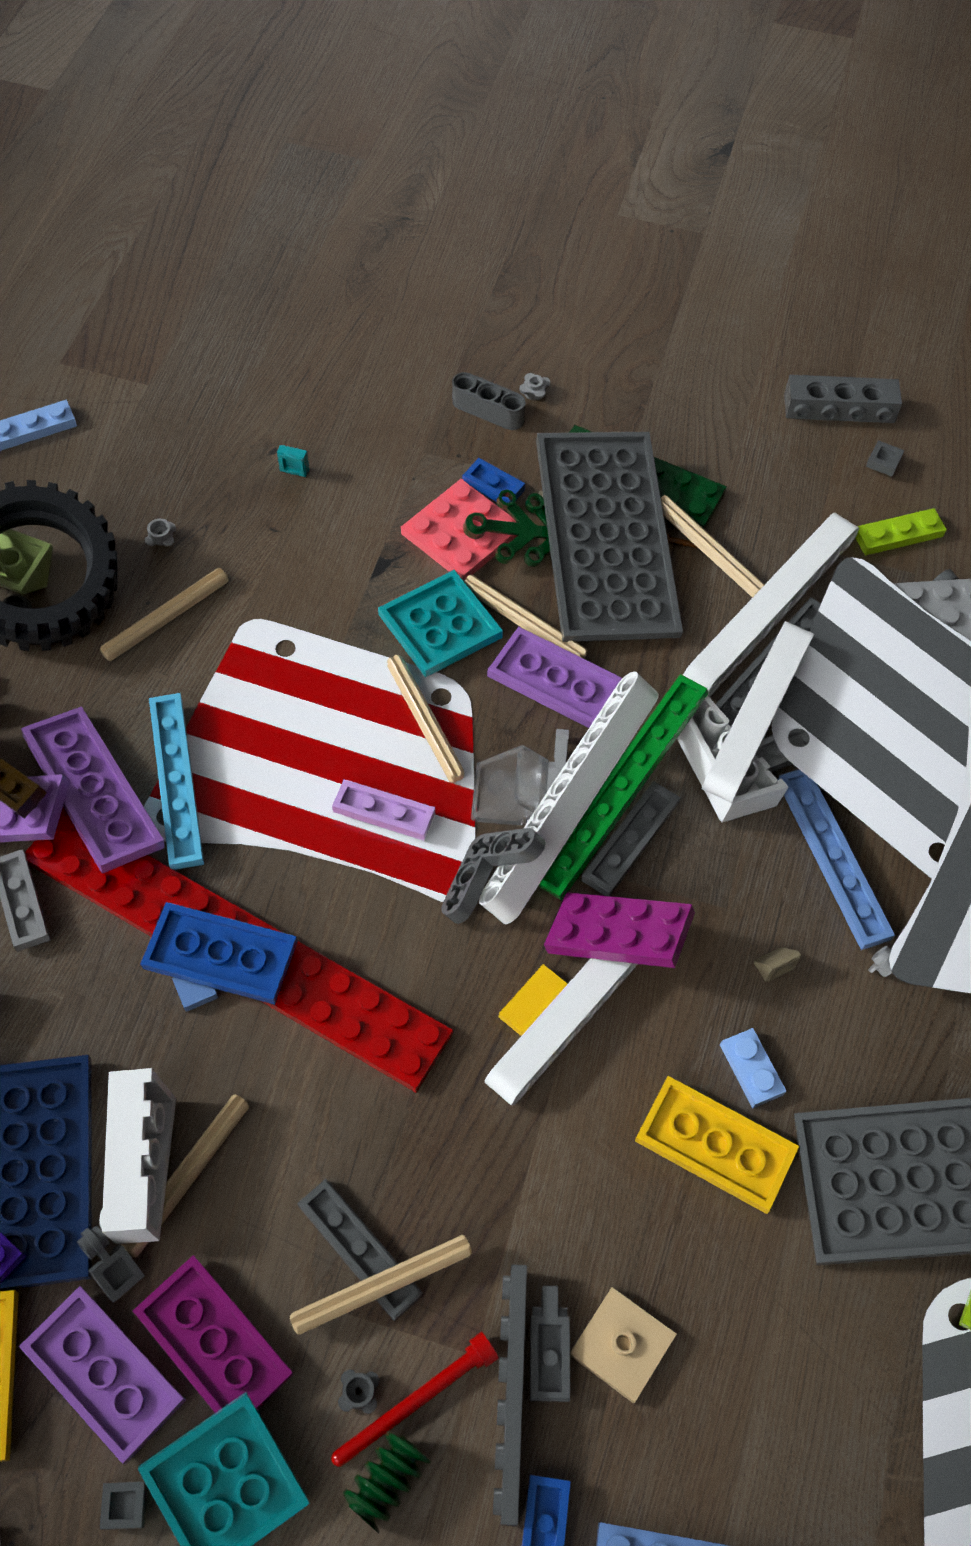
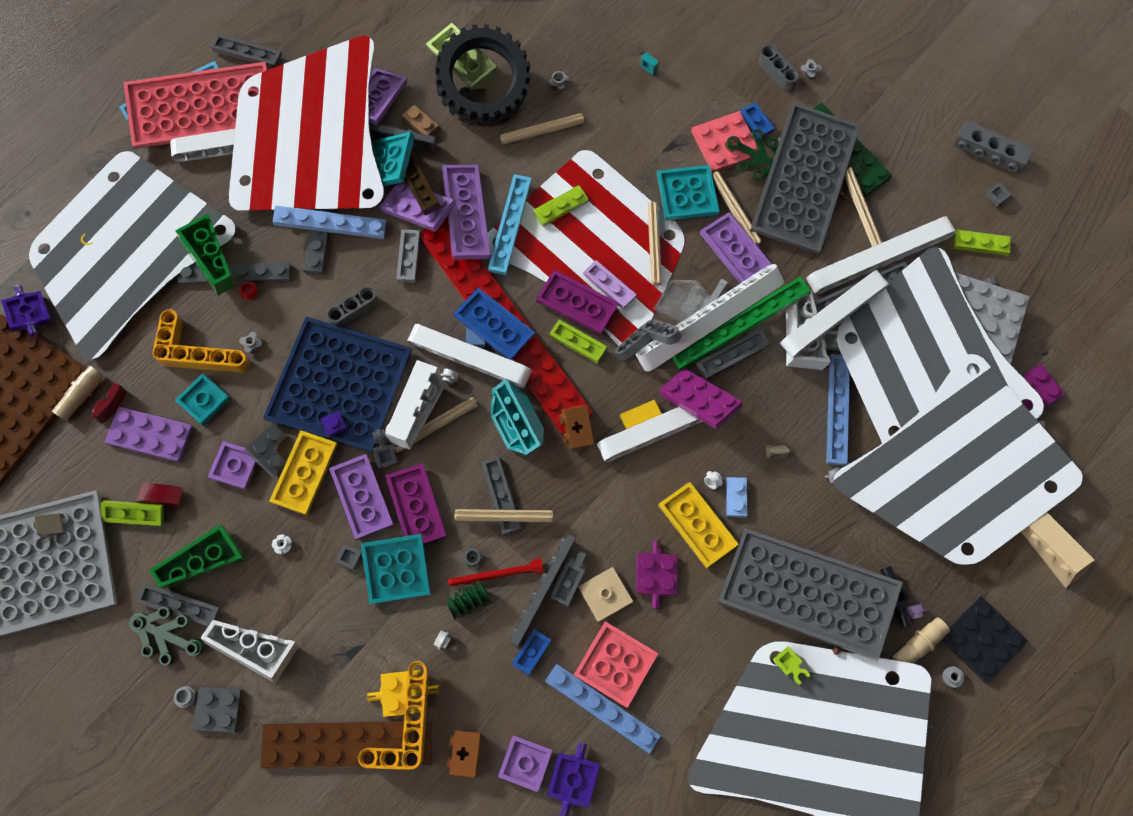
camera: 25 degrees right, 10 degrees up
none -> white beam [407,324,532,388]
none -> white plate [440,369,459,385]
none -> teal wedge [491,379,544,455]
none -> lime plate [533,185,588,227]
none -> magenta plate [536,270,619,335]
none -> lime plate [549,320,607,364]
none -> dark orange brick [559,405,594,449]
none -> coral plate [574,621,658,708]
none -> magenta plate [636,540,677,609]
none -> white plate [704,471,723,490]

